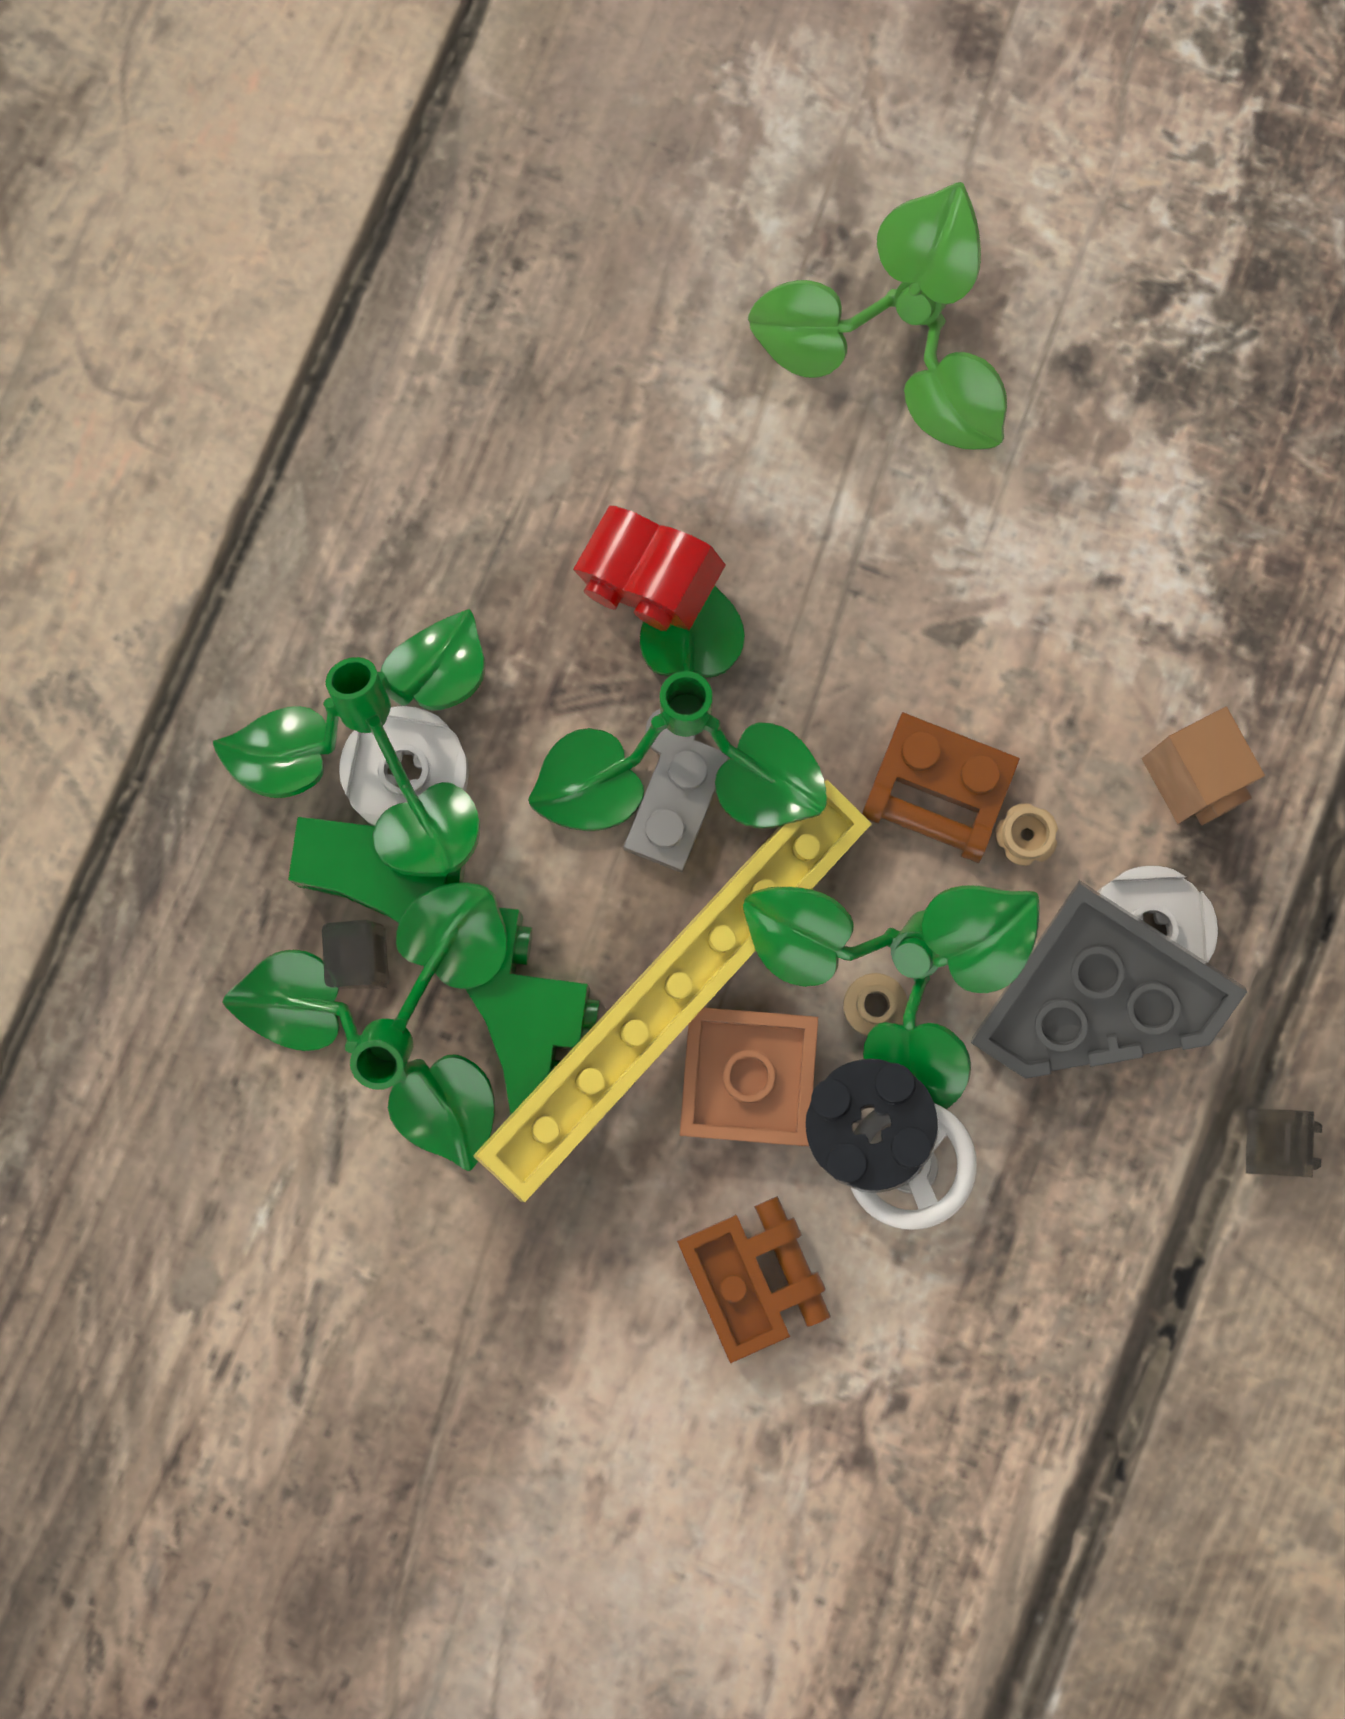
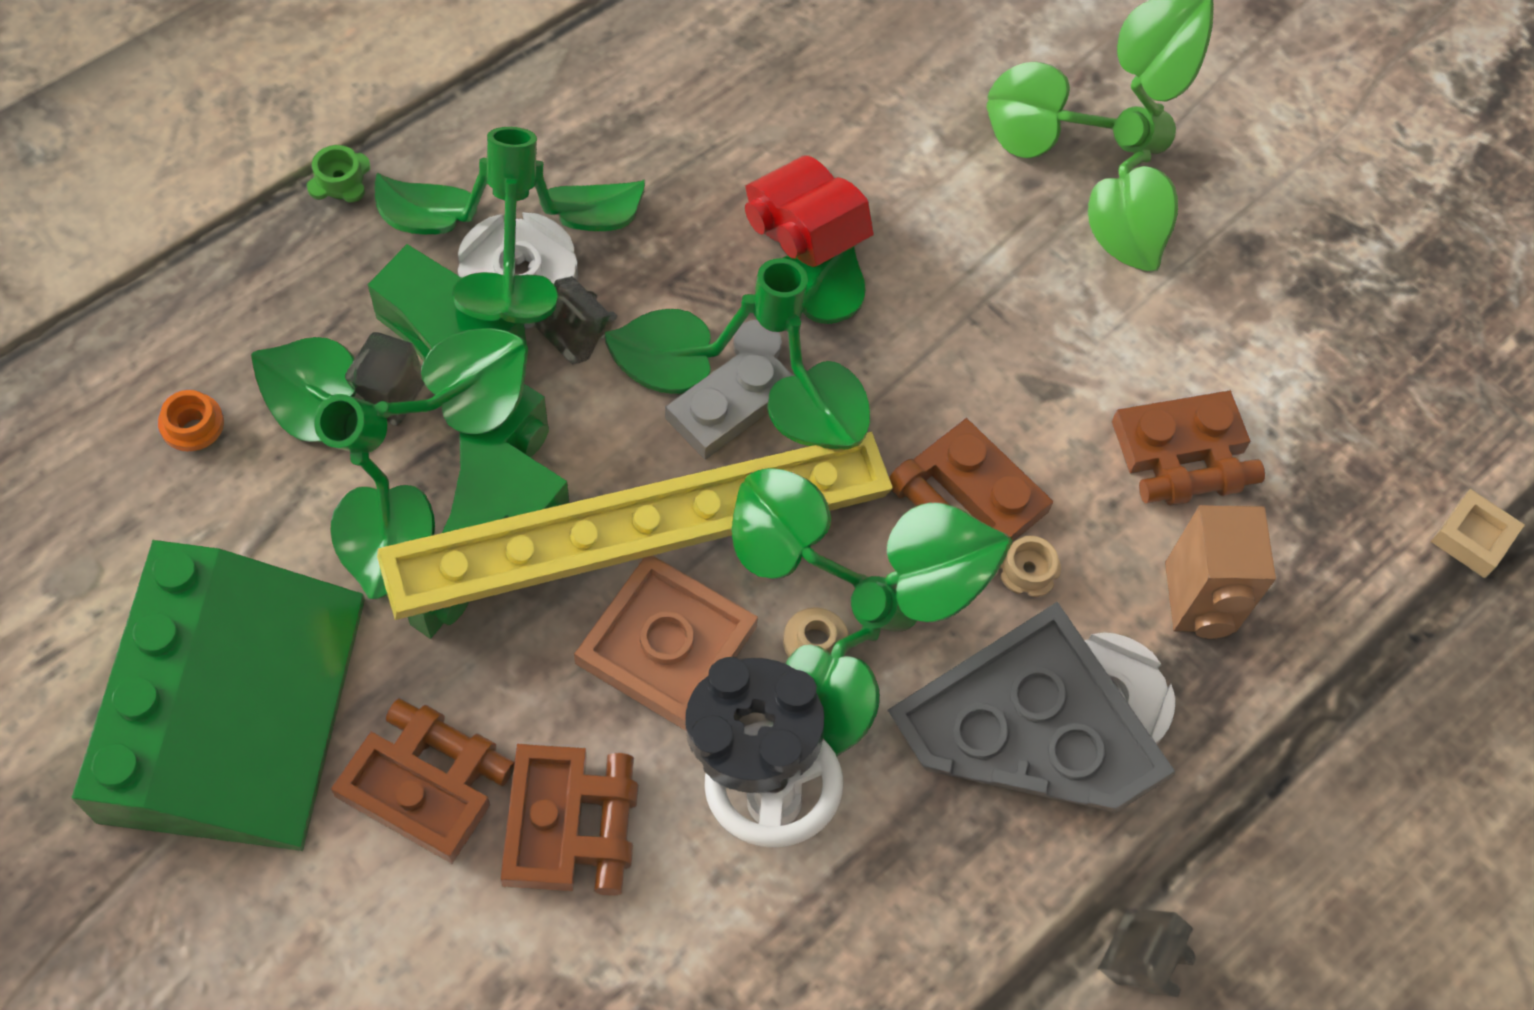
camera: 20 degrees right, 20 degrees down
none -> green slope [71,540,365,851]
none -> orange plate [158,390,224,452]
none -> bright green plate [307,145,371,202]
none -> dark orange plate [331,698,515,864]
none -> clear smoke tile [534,276,617,365]
none -> dark orange plate [1111,390,1265,506]

